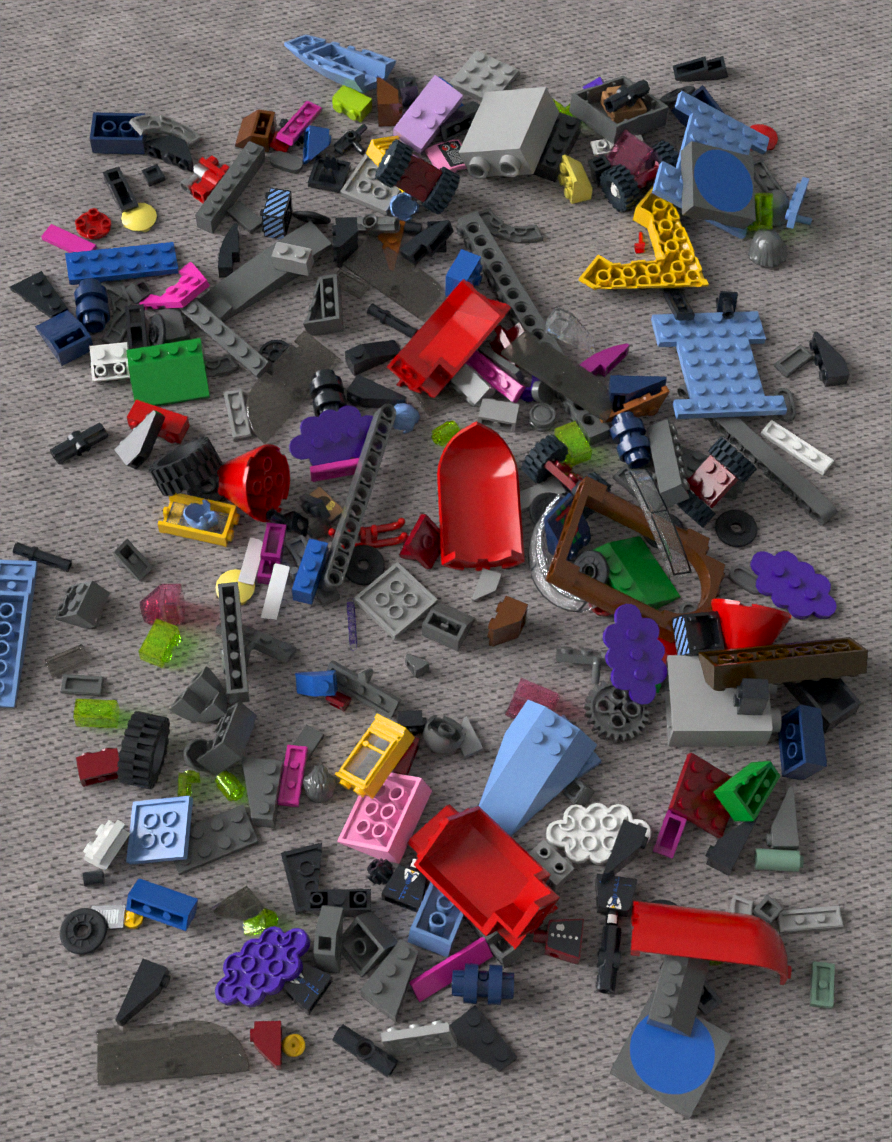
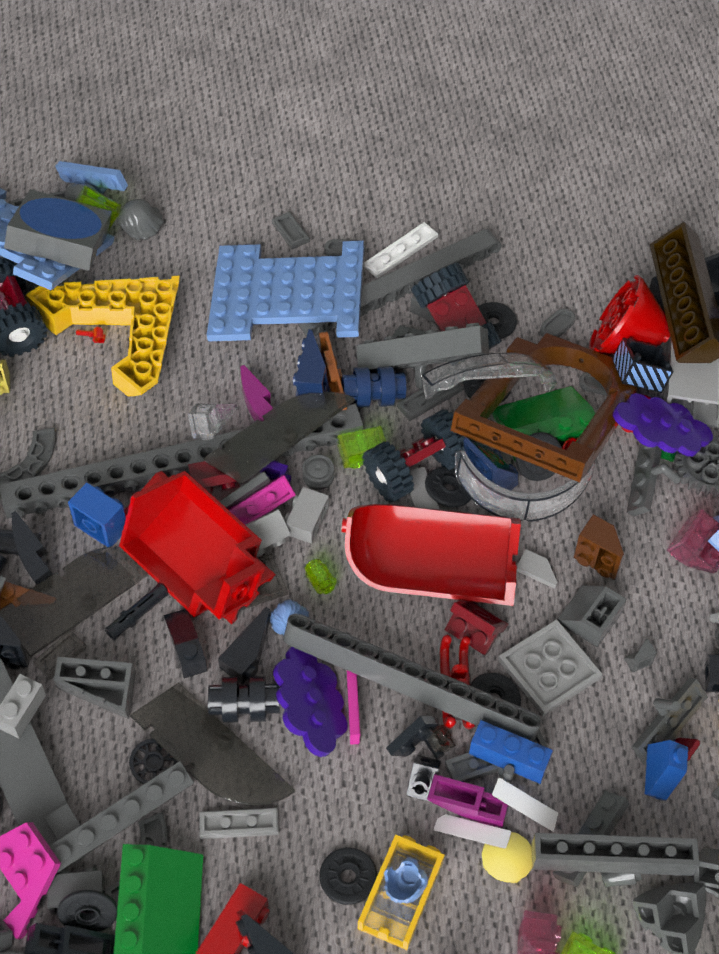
camera: 80 degrees left, 5 degrees down
black tyre [148,437,222,496] -> none
red cone [217,444,290,522] -> none
medium nougat tile [308,486,343,524] -> none
dark purple piece [347,598,357,651] -> none
dark grey tile [532,381,553,405] -> none
black tile [663,289,695,320] -> none
black bracket [716,291,738,319] -> none
dark purple plate [750,551,836,620] -> none
black slope [809,332,850,387] -> none

